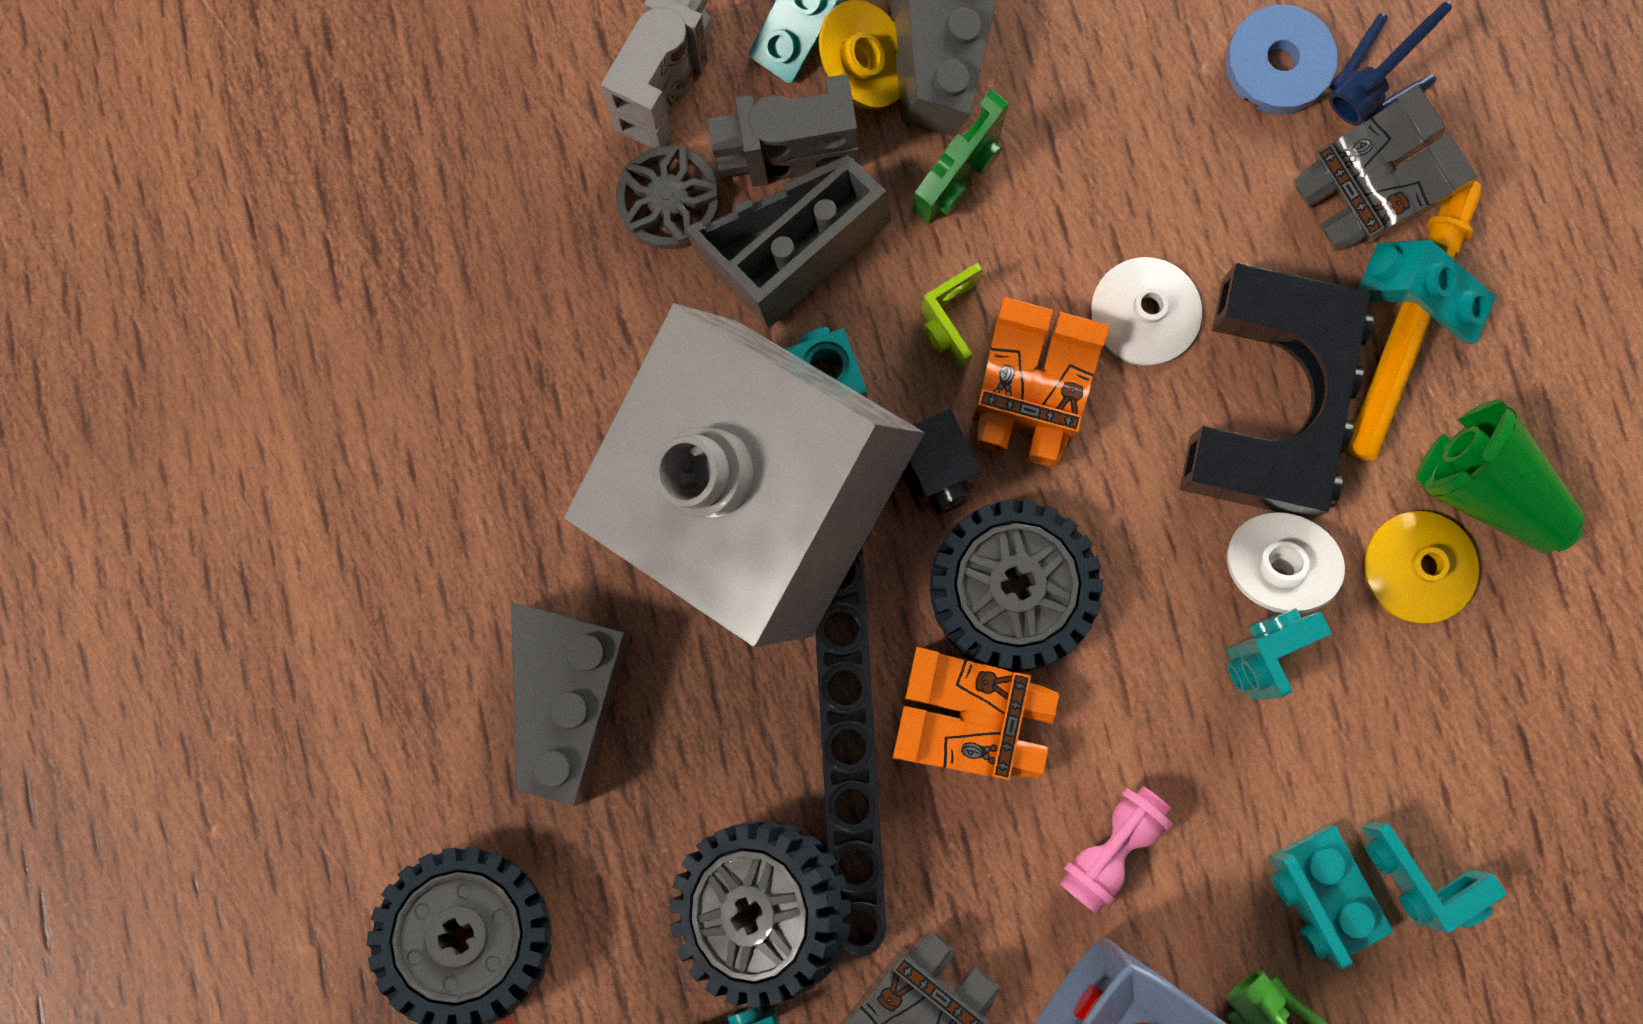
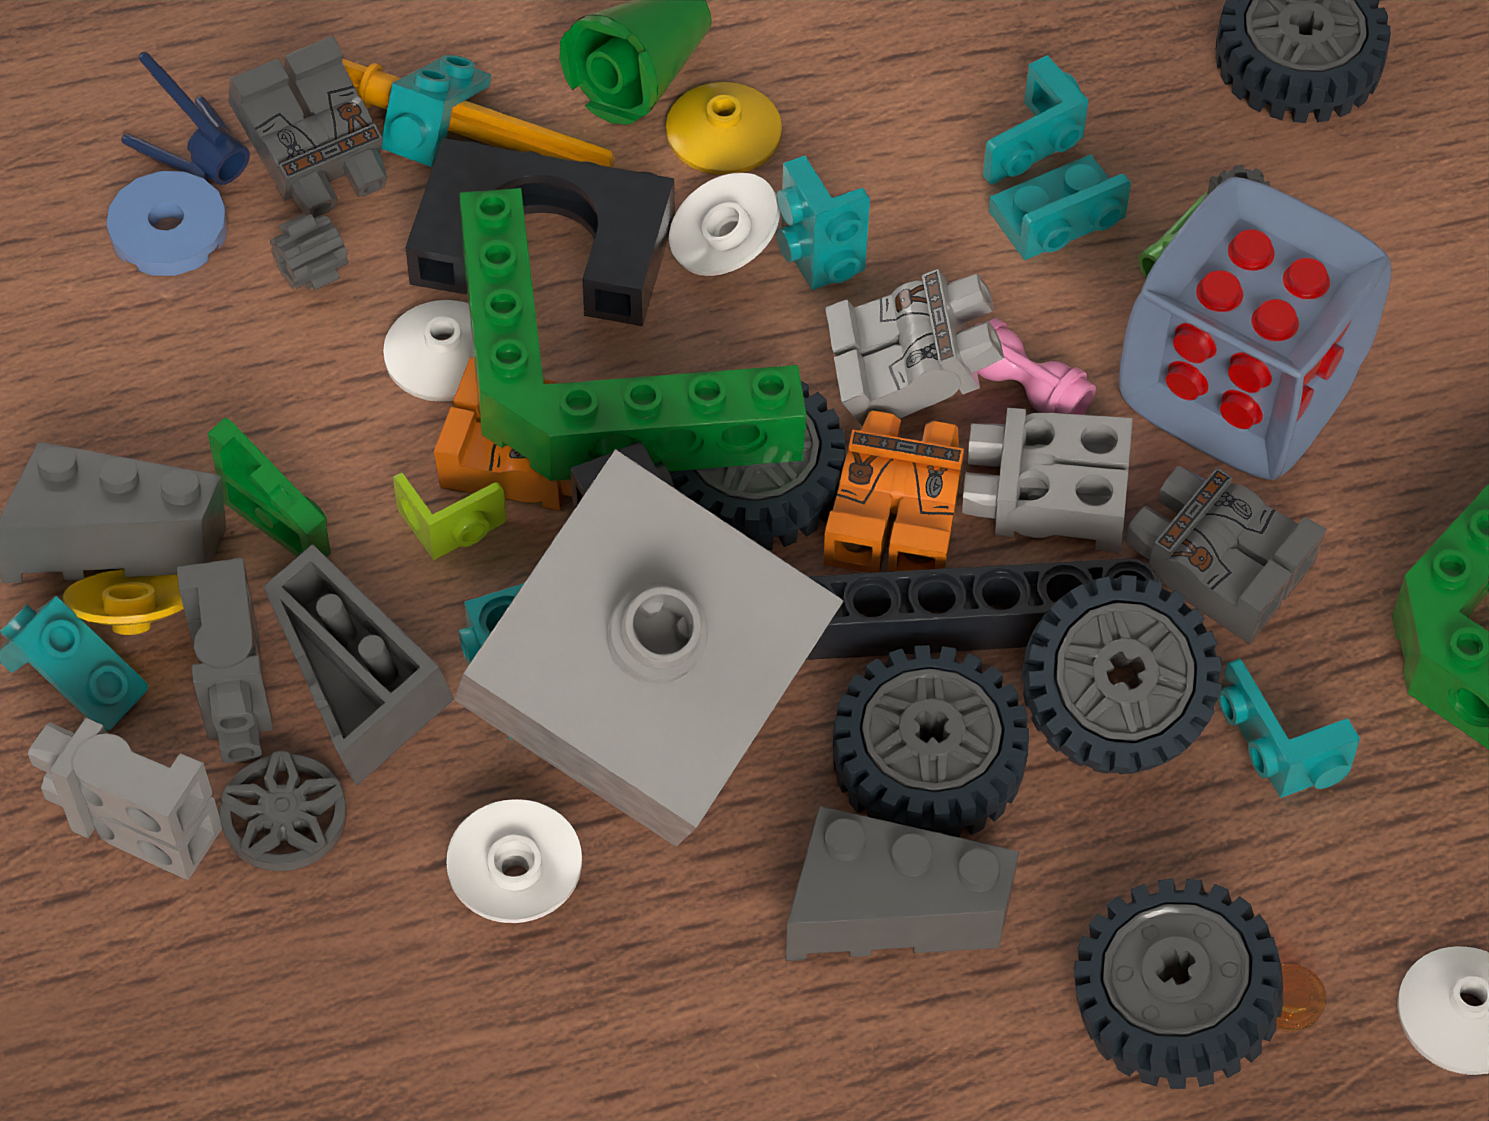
camera: 95 degrees left, 25 degrees down
none -> dark grey gear [270,214,349,291]
none -> white dish [446,799,582,923]
none -> green brick [460,188,807,481]
none -> light grey hips [825,268,1004,427]
none -> wheel [832,645,1029,838]
none -> light grey hips [962,408,1133,553]

